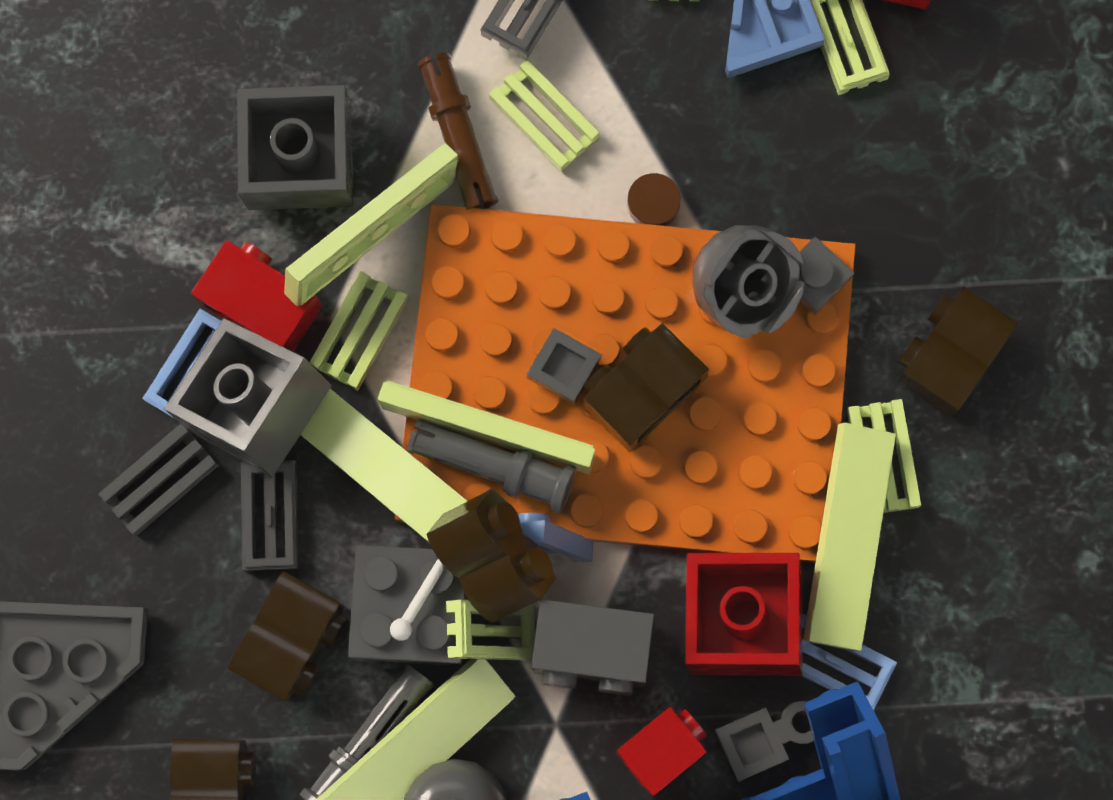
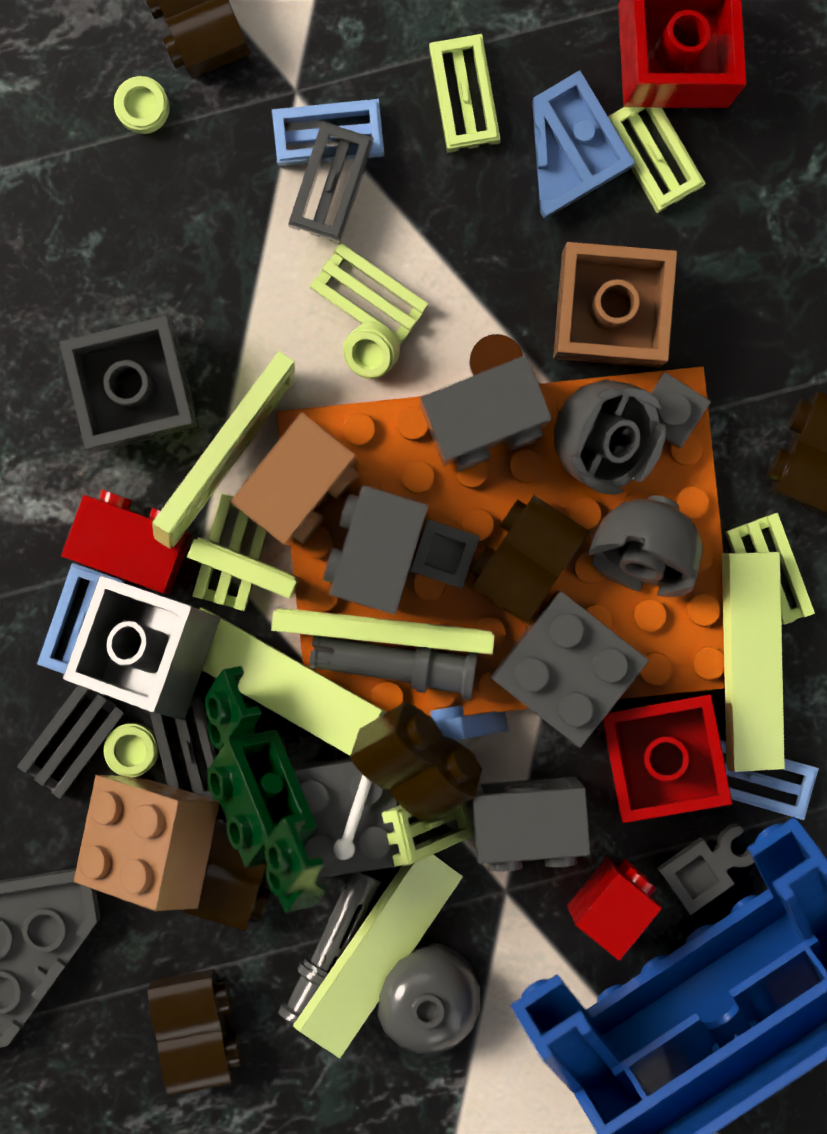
camera: 15 degrees left, 10 degrees up
reddish brown pin [417,52,499,210] -> none
none -> medium nougat brick [74,775,220,911]
none -> yellowish green tile [104,722,159,777]
none -> yellowish green tile [187,538,299,599]
none -> dark green bracket [205,666,326,913]
none -> medium nougat brick [230,413,359,546]
none -> dark grey brick [323,485,428,614]
none -> yellowish green tile [343,322,400,379]
none -> dark grey brick [420,355,552,472]
none -> dark grey brick [490,590,649,748]
none -> medium nougat brick [553,242,677,368]
none -> dark grey cylinder [589,496,703,597]

